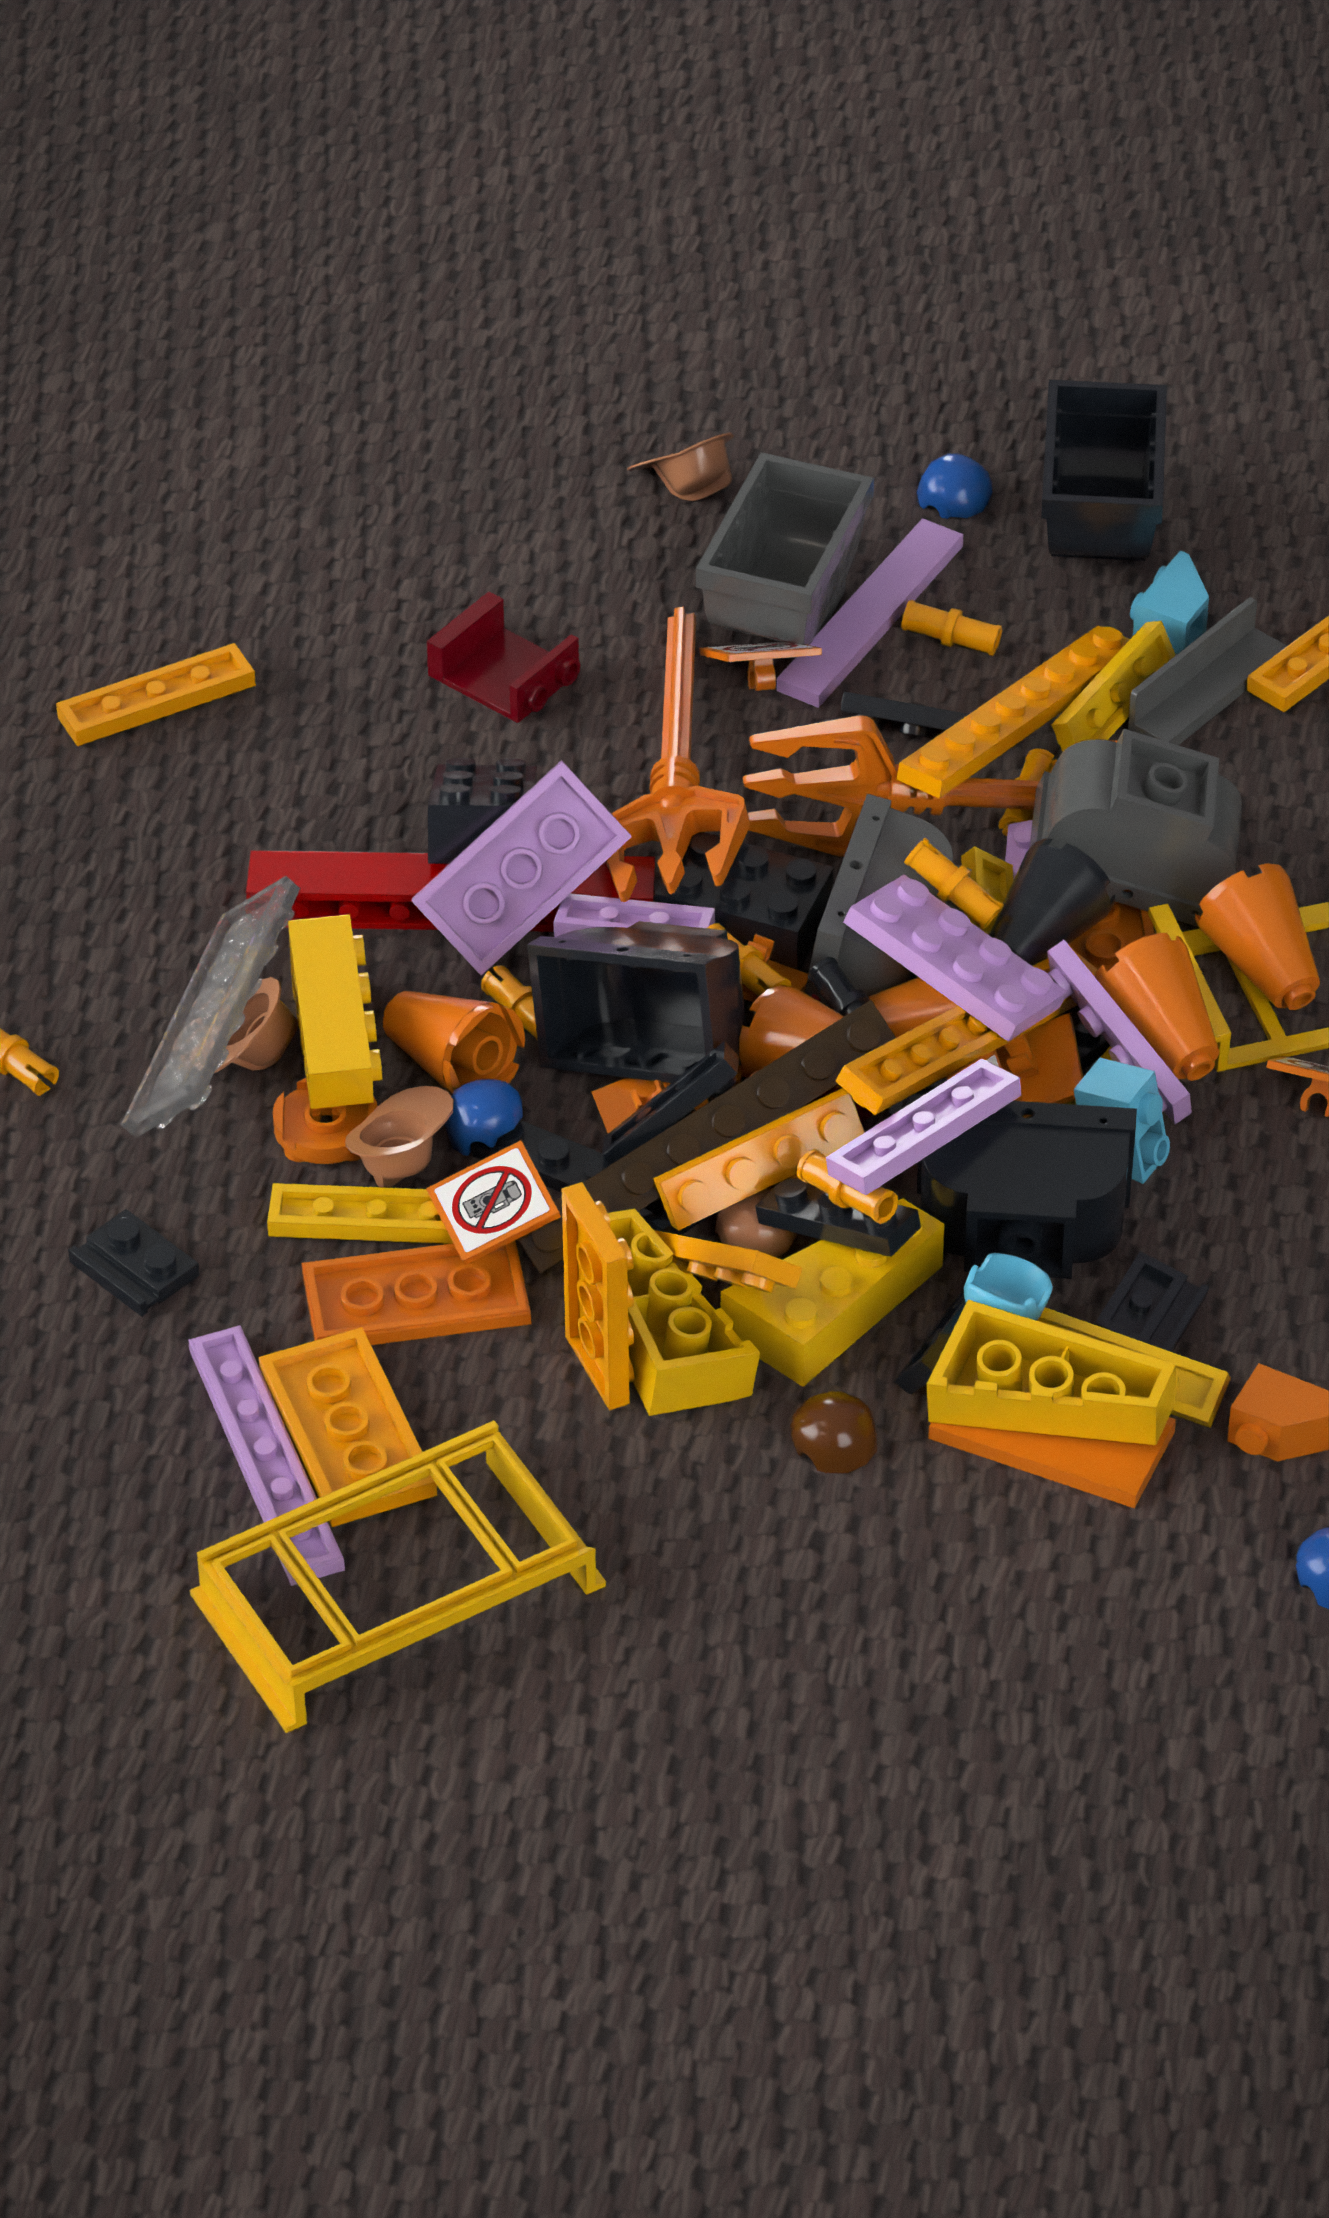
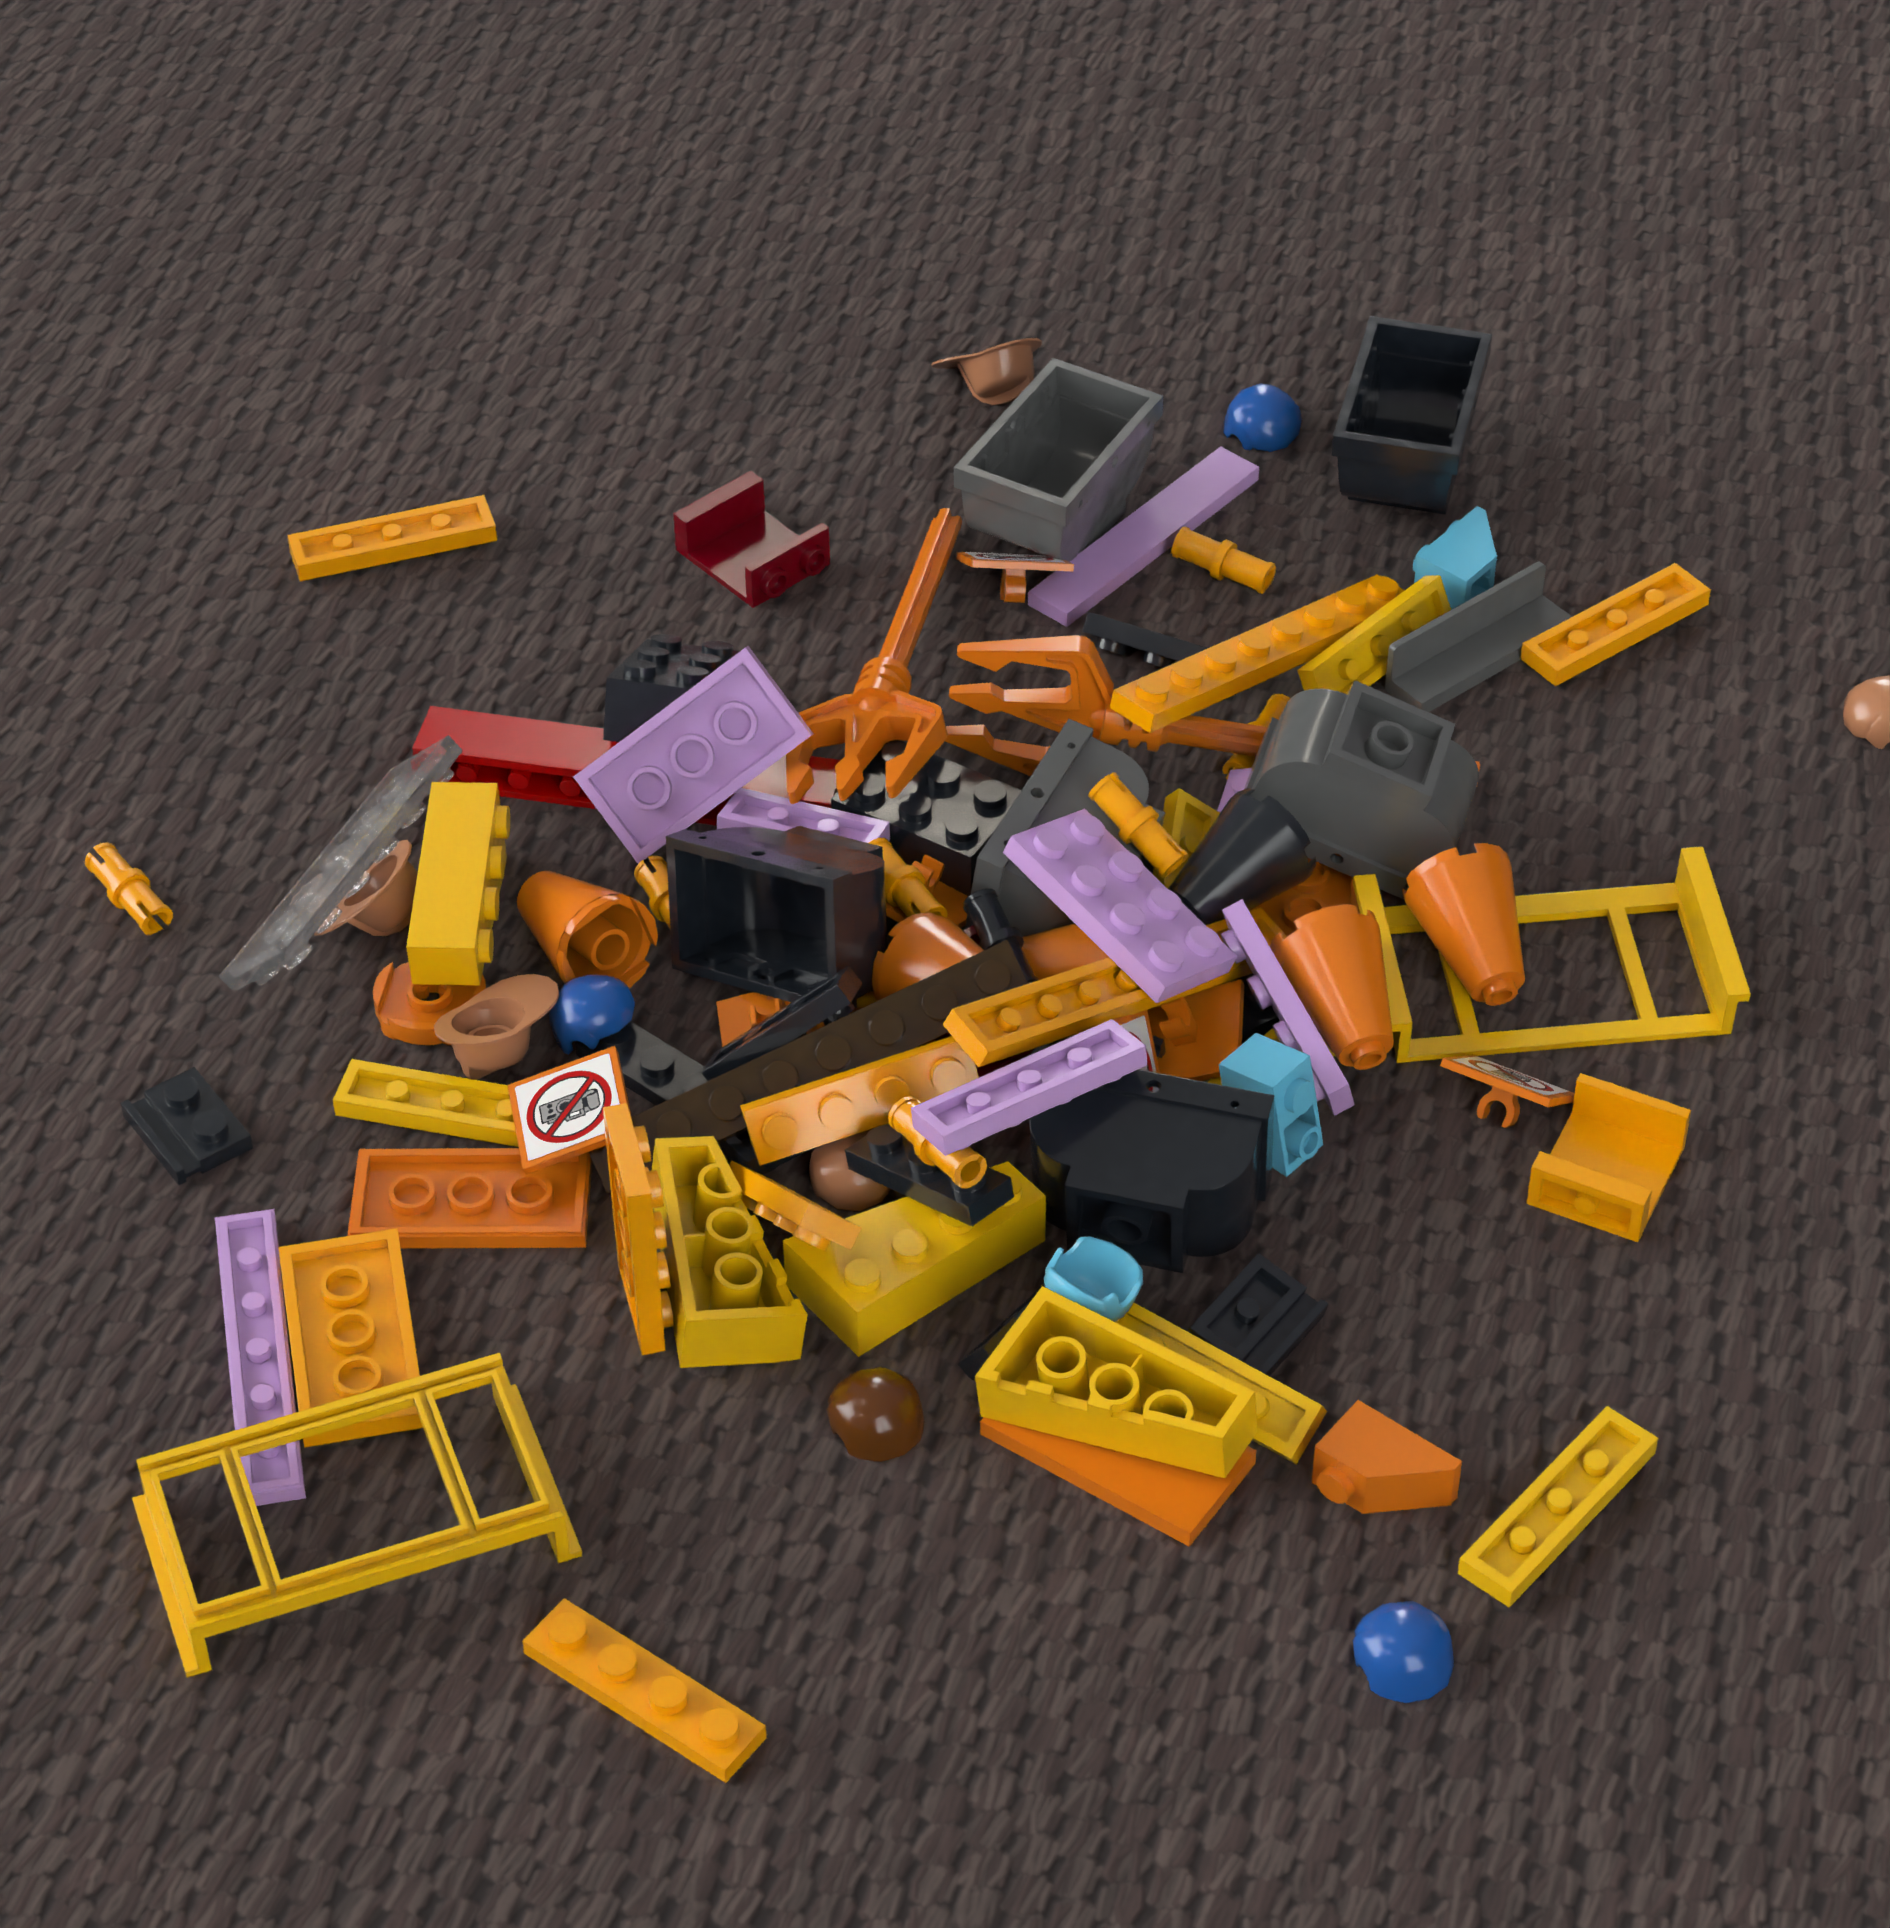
camera: 10 degrees right, 0 degrees up
none -> light orange plate [523,1598,767,1783]

